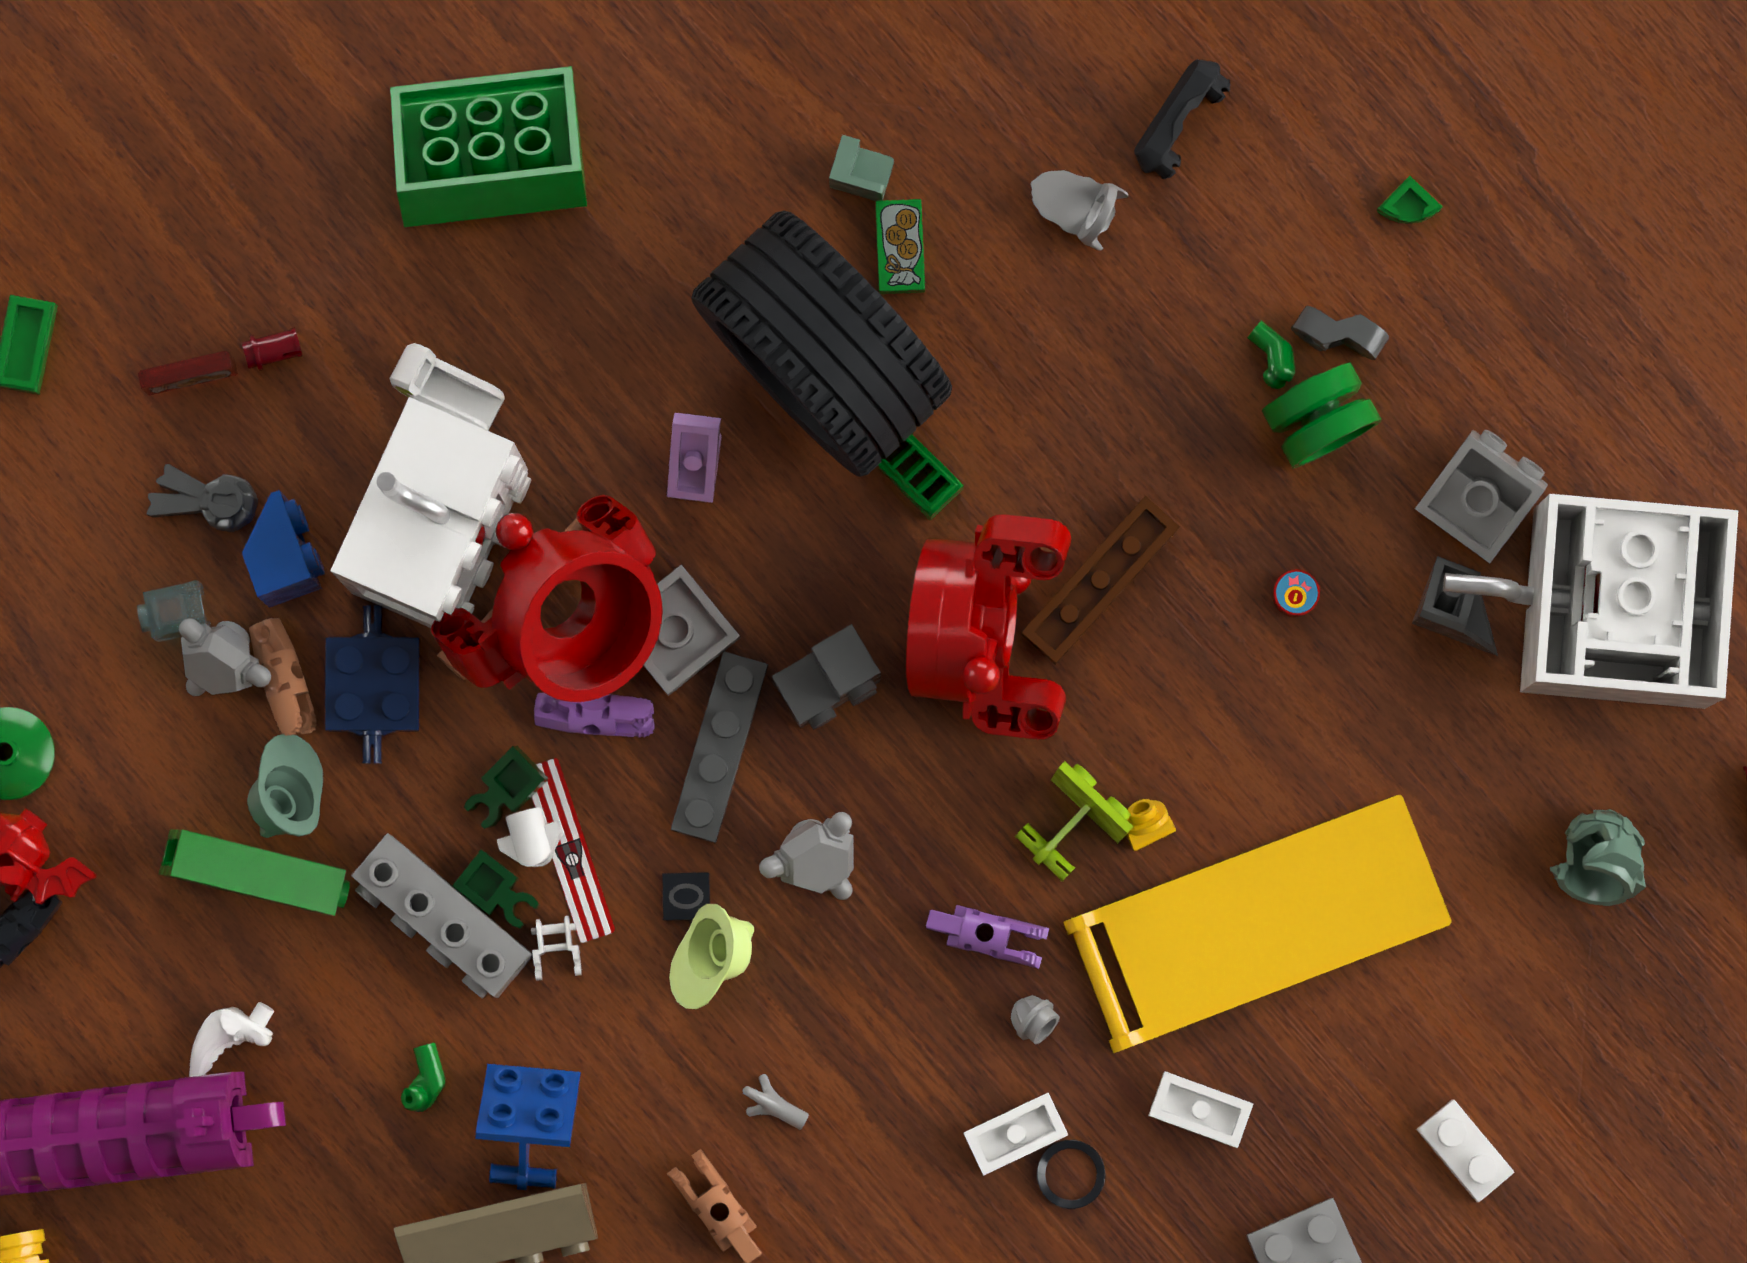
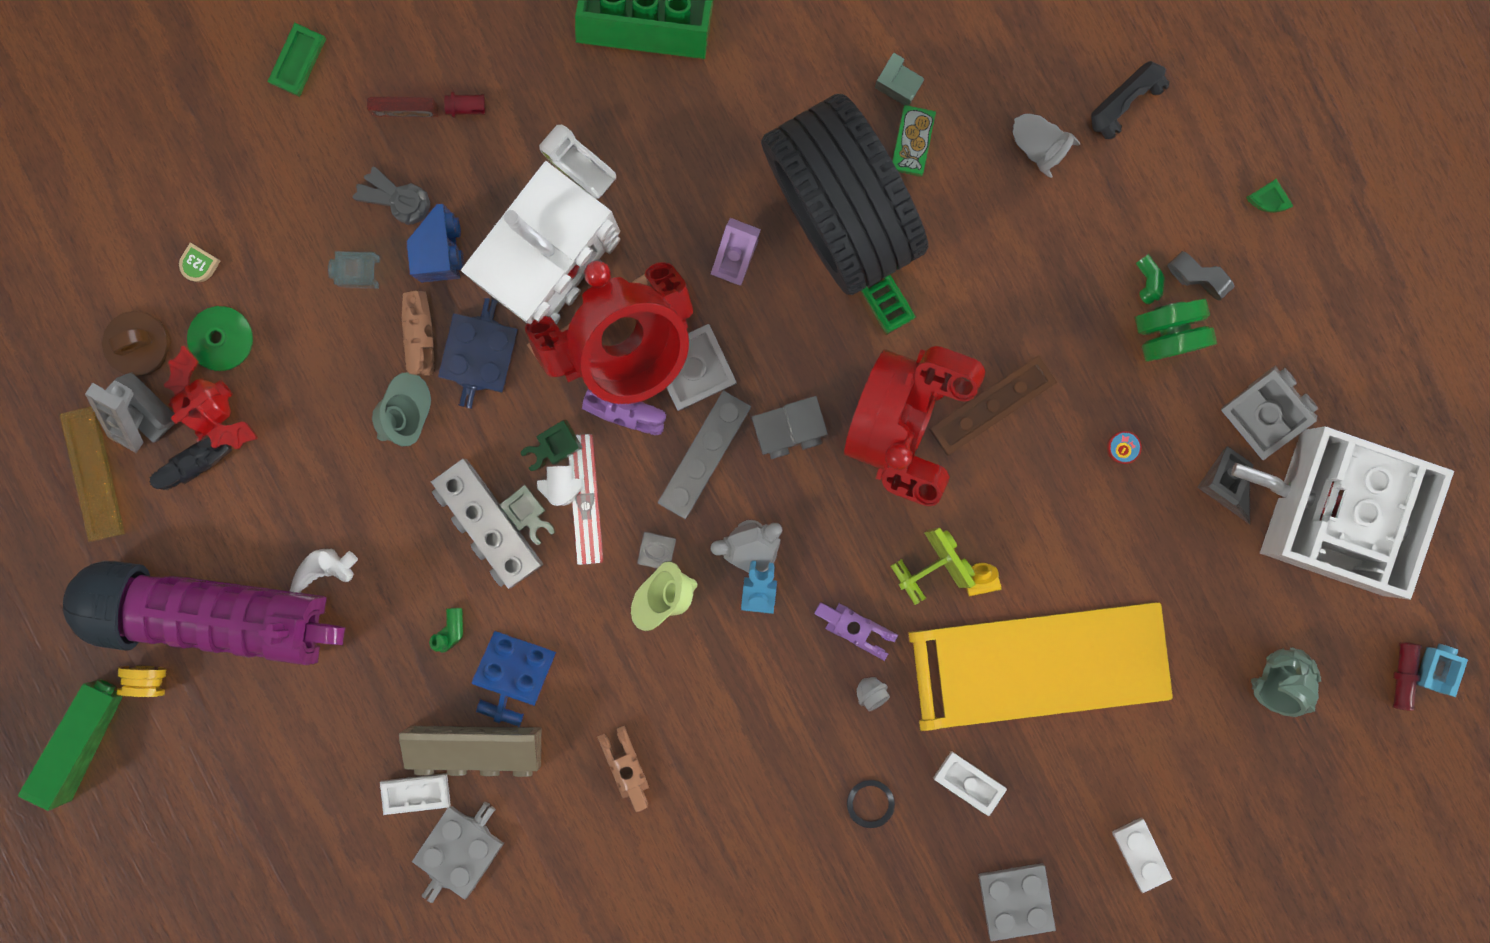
camera: 10 degrees right, 5 degrees up
green slope [158,829,350,916] -> none
light grey rock [179,618,271,696] -> none
white piece [531,916,582,980] -> none
light grey bar [743,1074,809,1130] -> none
white plate [963,1093,1068,1176] -> none
none -> dark azure plate [741,561,777,614]

